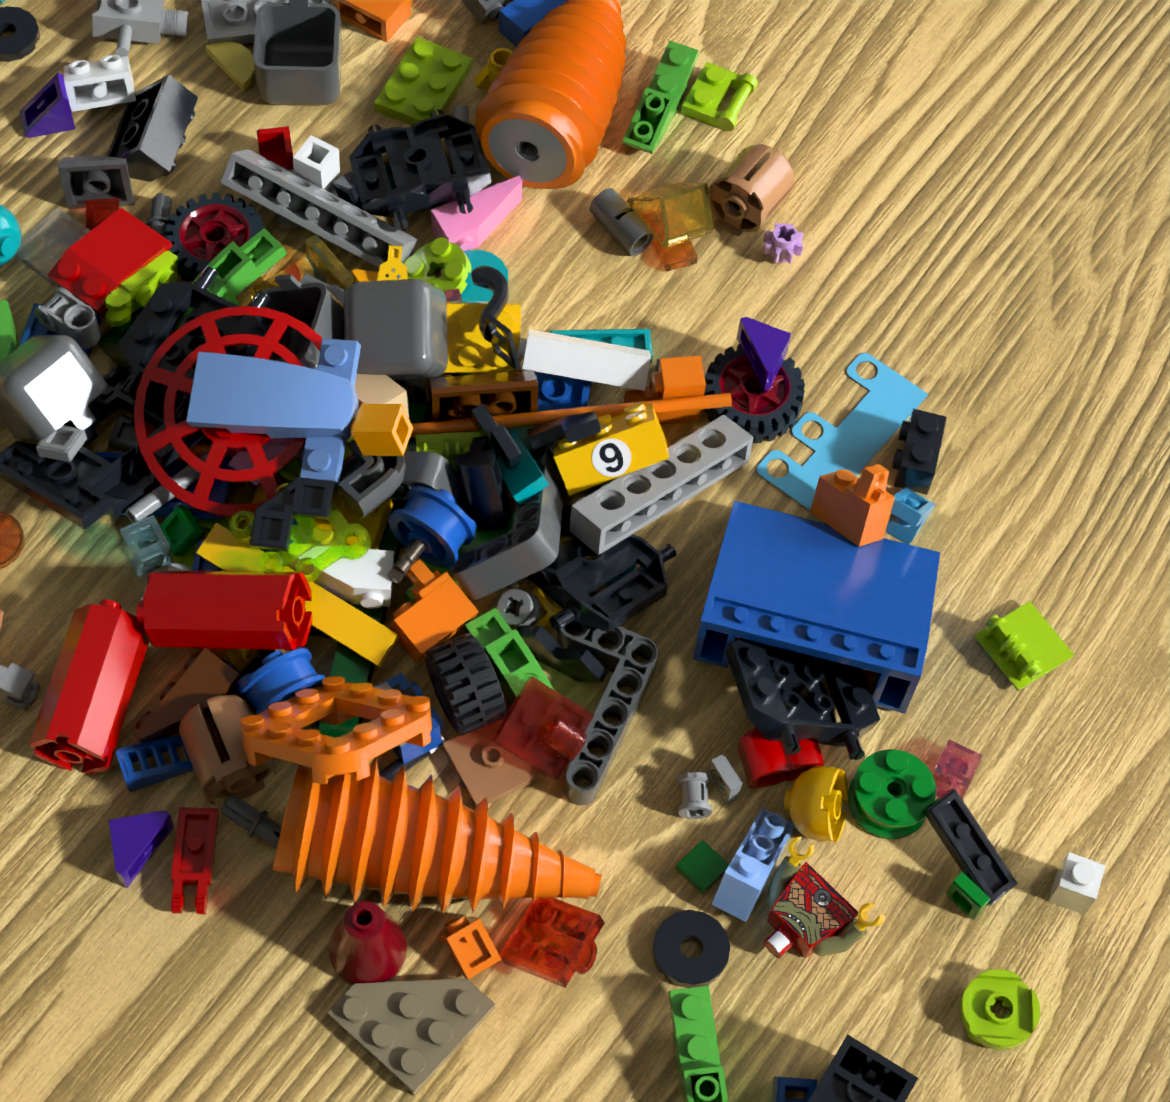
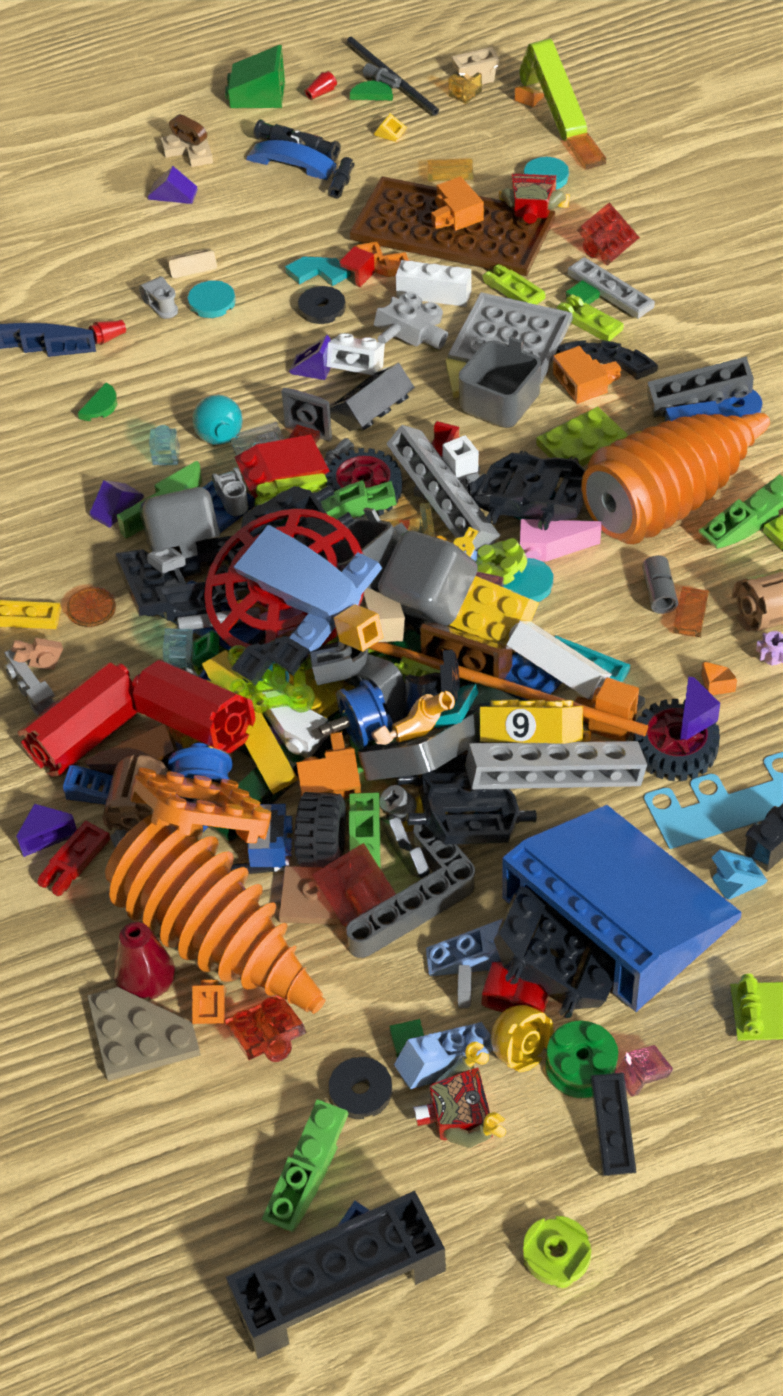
camera: 40 degrees right, 10 degrees down
black piece [471,266,520,371] -> none
black tile [526,411,602,449] -> none
clear yellow slope [626,183,714,248] -> none
light grey bush [678,772,712,819] -> none
orange hinge [810,464,895,547] -> none
green tile [946,872,990,920] -> none
white brick [1048,852,1106,915] -> none
none -> light orange arm [371,691,455,744]
none -> light blue slope [426,919,526,976]
none -> orange slope [701,662,737,695]

